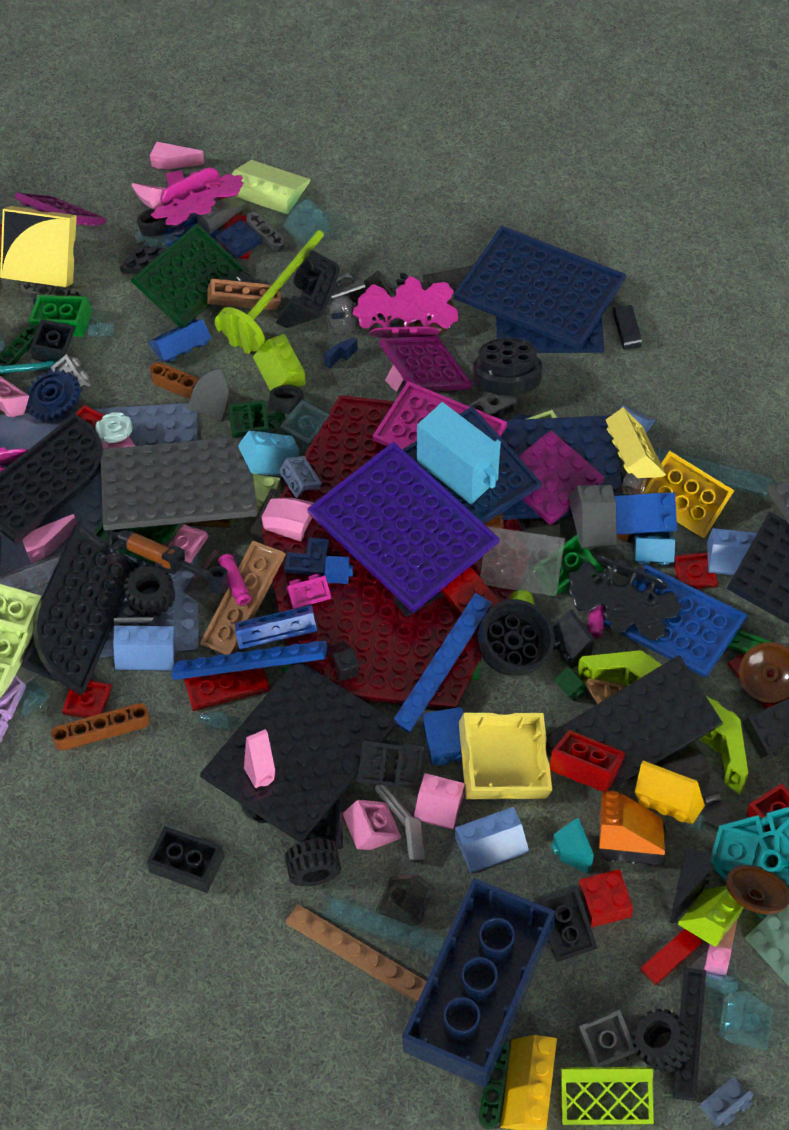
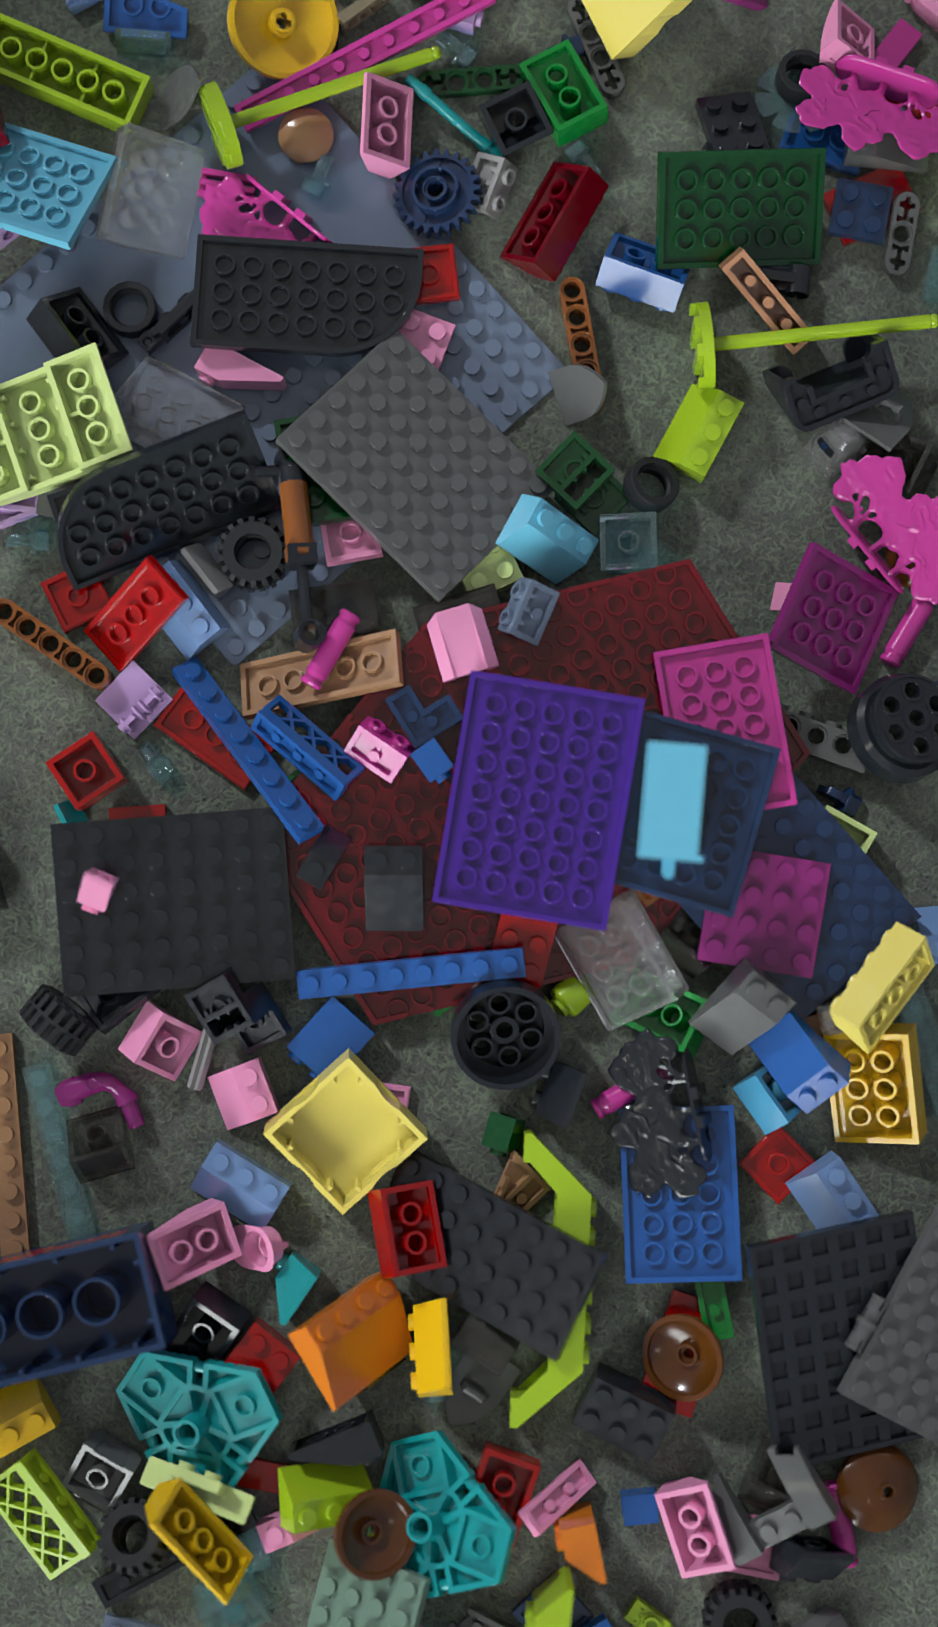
camera: 55 degrees right, 30 degrees up
light aqua tile [95,413,133,443] -> none
dark blue slope [324,337,358,368] -> none
light grey slope [404,817,425,862] -> none
none -> red brick [45,731,129,812]
none -> teal slope [53,800,89,823]
none -> magenta piece [54,1071,145,1130]
none -> red tile [84,555,189,672]
none -> lavender hinge [95,660,173,740]
none -> teal plate [116,1350,283,1488]
none -> yellowish green bracket [140,1456,255,1525]
none -> bright pink slope [145,1198,242,1291]
none -> yellow slope [145,1478,254,1604]
none -> bright pink piece [233,1224,289,1272]
none -> black slope [364,844,424,931]
none -> dark red slope [500,161,609,282]
none -> dark pink axle [880,599,934,669]

